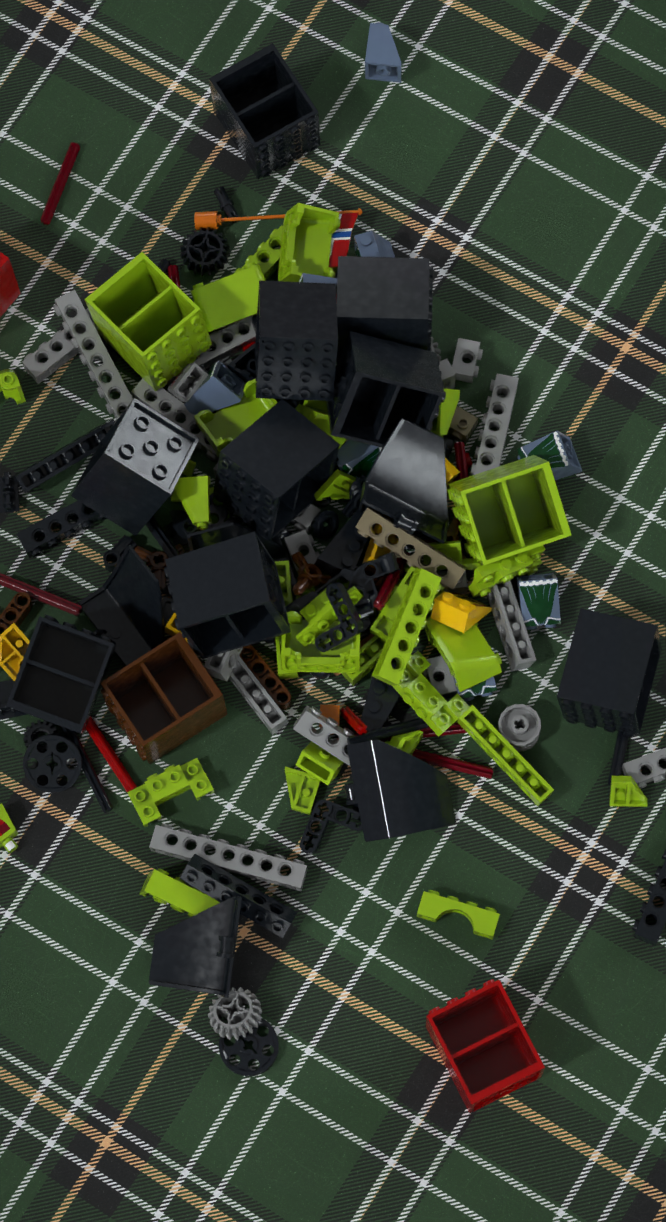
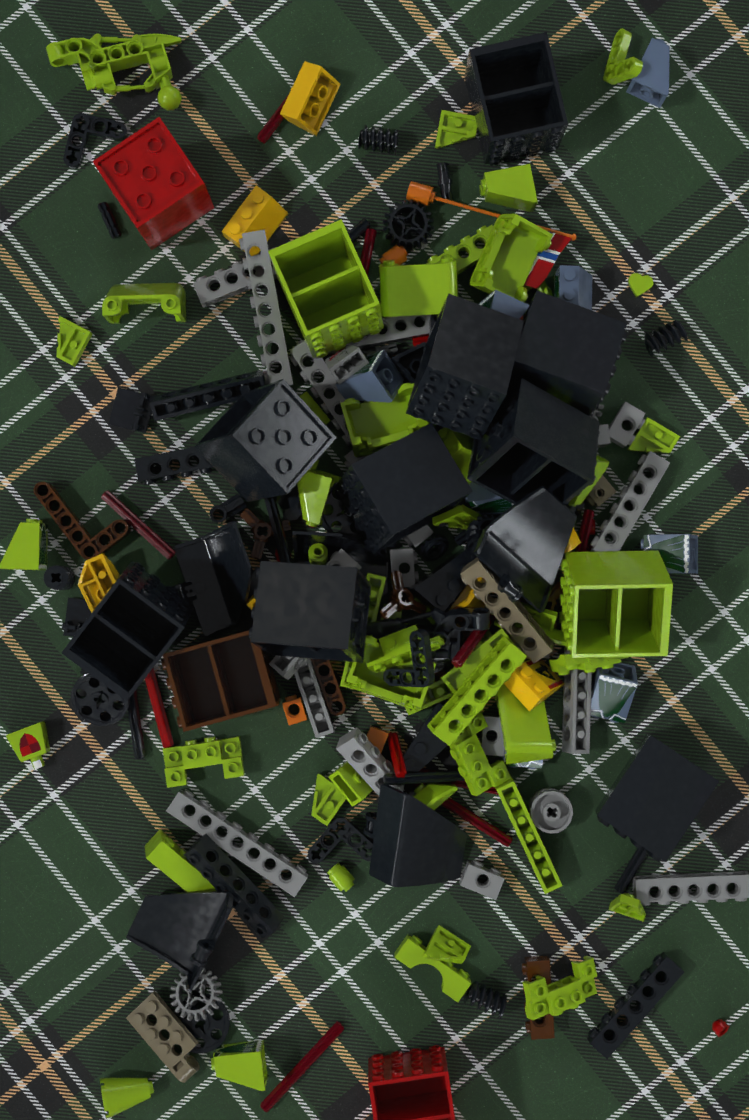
camera: 10 degrees right, 15 degrees up
none -> lime cone [100,1078,154,1119]
none -> dark tan hinge [126,991,200,1083]
none -> lime slope [211,1040,268,1091]
none -> yellow slope [222,185,288,256]
none -> dark red axle [260,1021,344,1112]
none -> yellow slope [280,61,341,136]
none -> orange brick [282,695,308,725]
none -> lime brick [327,862,355,892]
none -> black piece [358,125,399,155]
none -> orange brick [379,244,408,265]
none -> lime wing [422,925,471,964]
none -> lime wing [435,110,477,149]
none -> light grey brick [459,860,505,900]
none -> black piece [464,981,507,1019]
none -> lime slope [479,164,538,212]
none -> reddish brown brick [522,956,555,1040]
none -> lime bracket [522,956,597,1020]
none -> lime beam [603,28,643,85]
none -> lime tile [628,273,653,298]
none -> lime wing [628,417,680,453]
none -> black piece [644,320,688,357]

